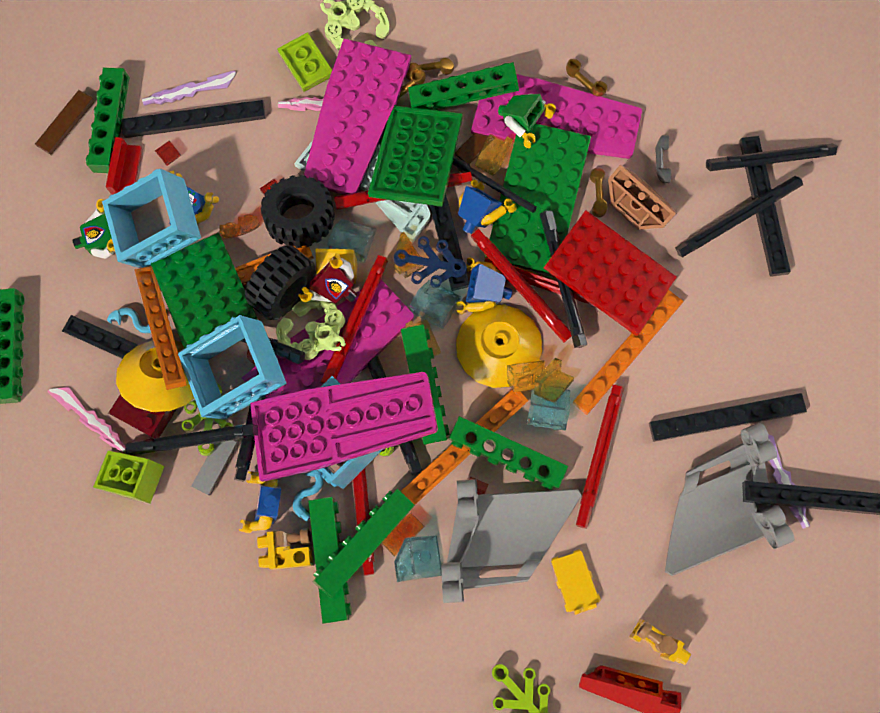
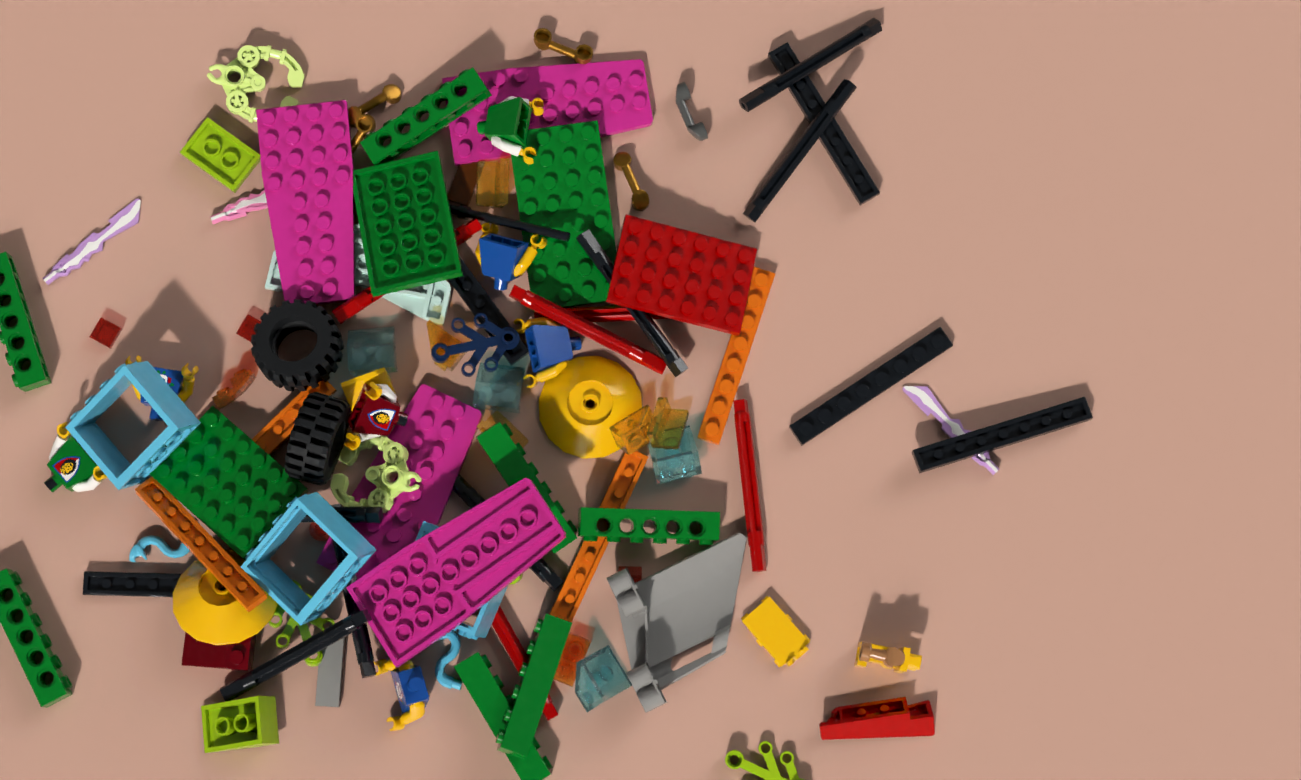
camera: 30 degrees left, 5 degrees up
bright pink sword [48,387,126,454] -> none
red panel [105,137,142,195] -> none
black plate [122,100,266,138] -> none
yellow hips [257,528,314,570] -> none
red piece [320,255,388,384] -> none
nougat wedge [608,165,677,229] -> none
light grey panel [665,422,795,576] -> none

